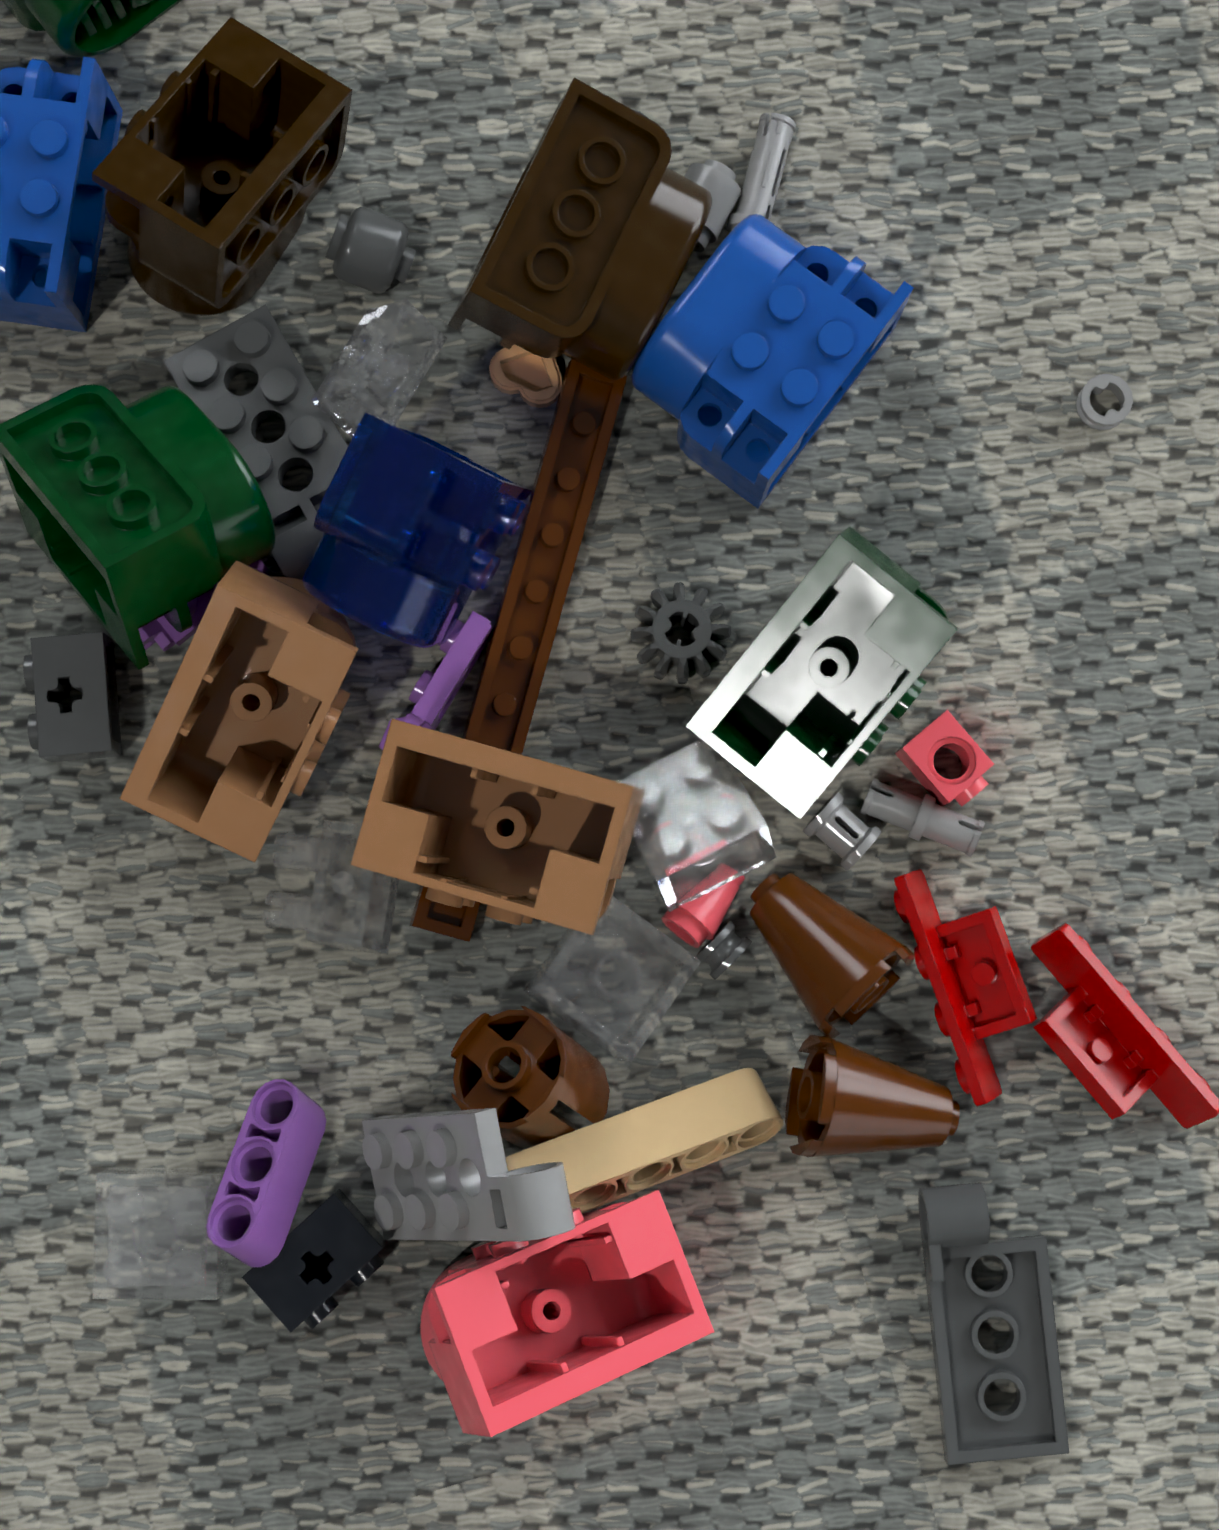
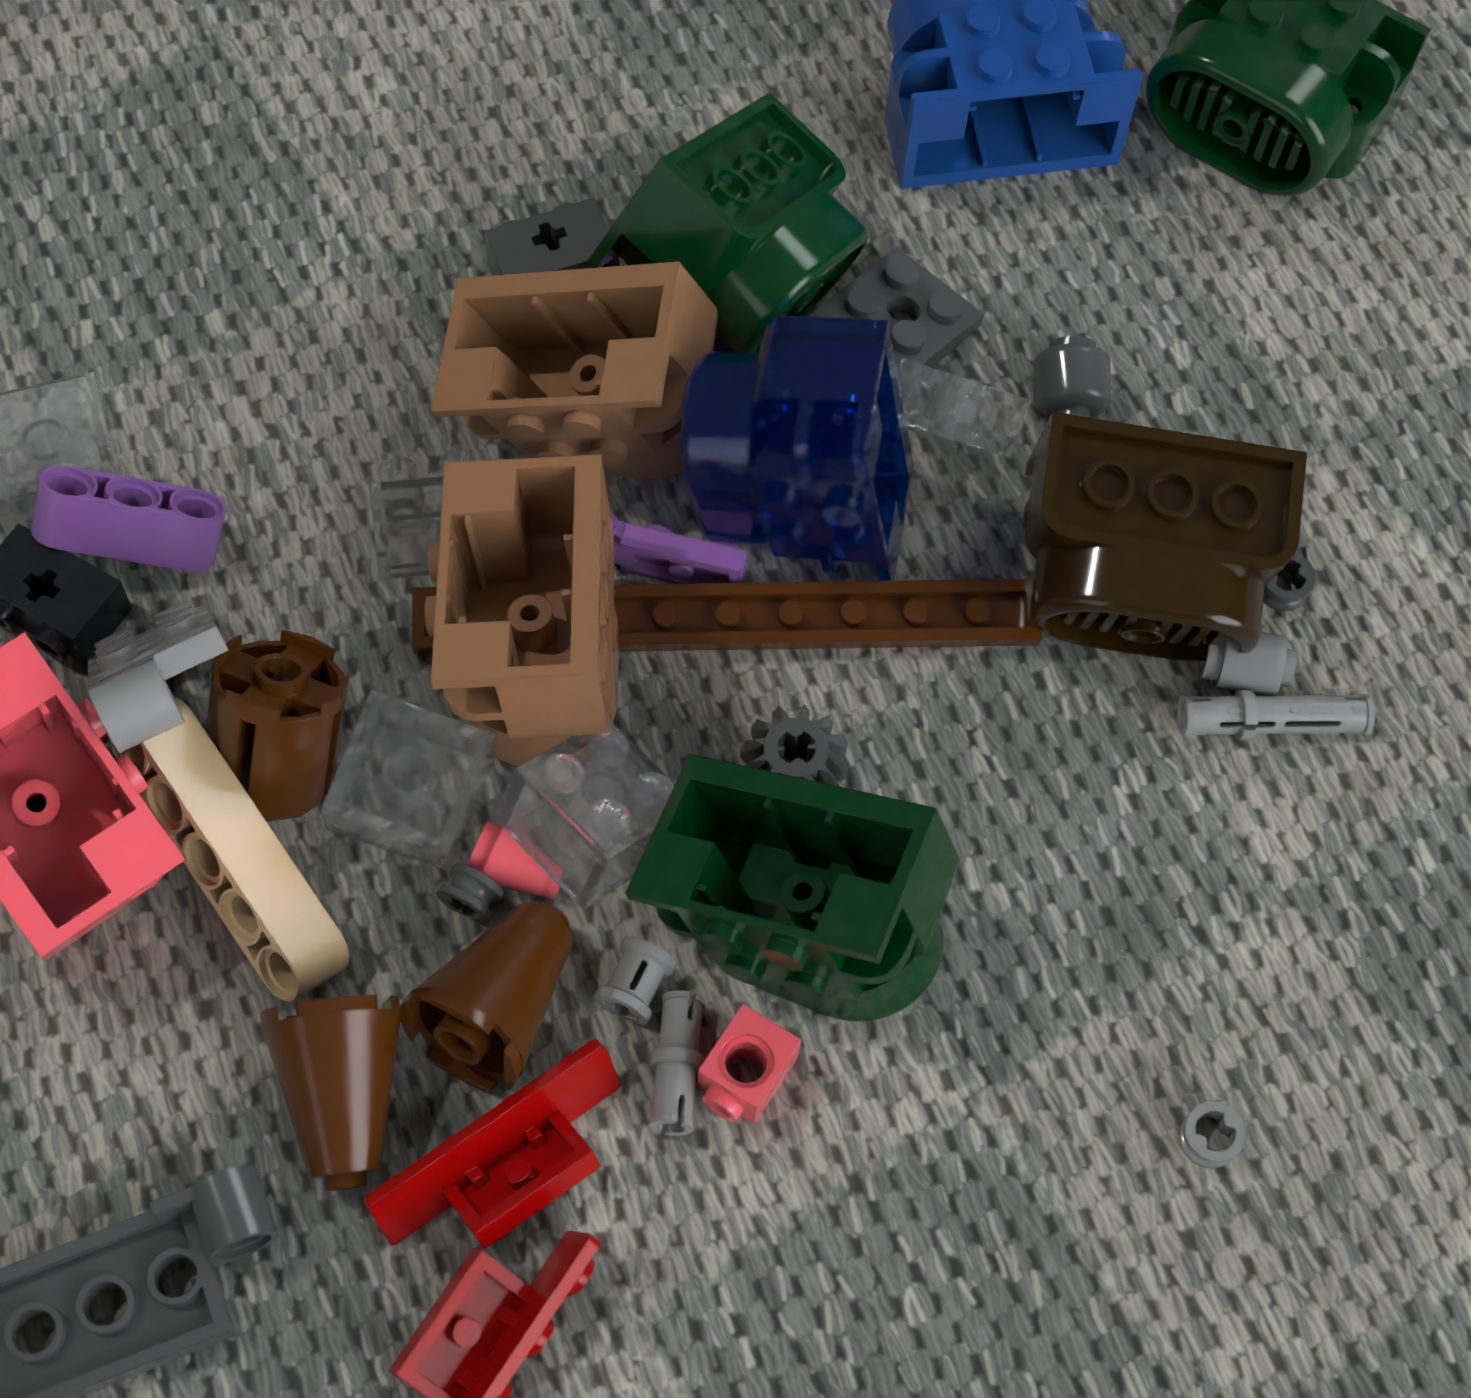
camera: 75 degrees right, 20 degrees down
dark brown brick [92,17,352,316] -> none
light nougat tile [489,344,562,408] -> none
blue brick [631,214,914,509] -> none

